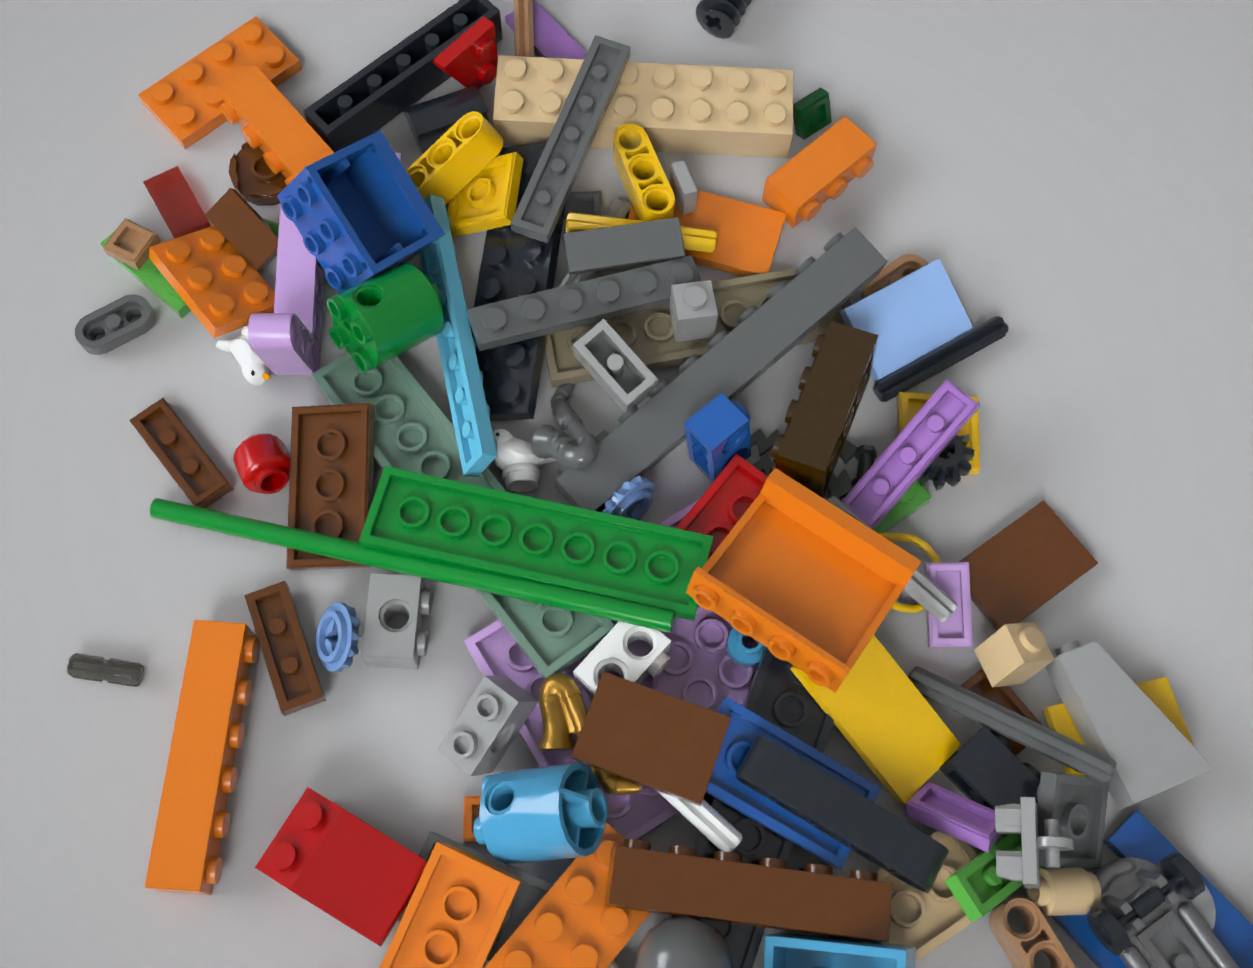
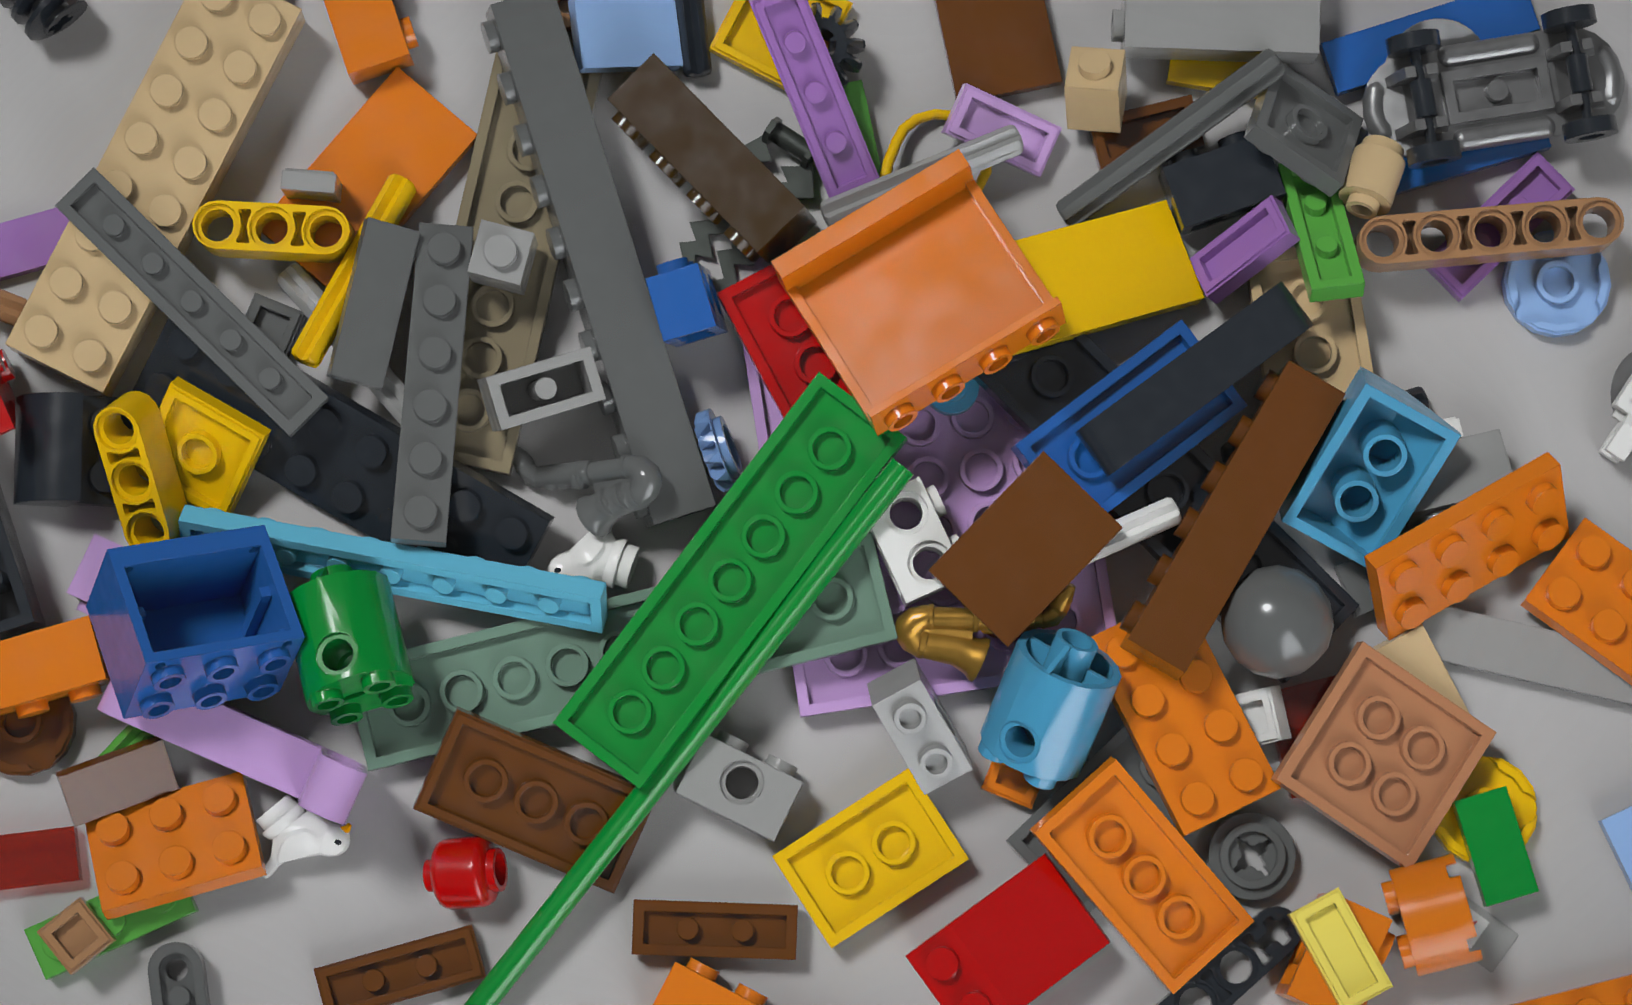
camera: 65 degrees left, 15 degrees up
medium blue gear [316,603,361,672] -> none
light grey hips [995,797,1074,889] -> none
none -> yellow plate [772,768,969,949]

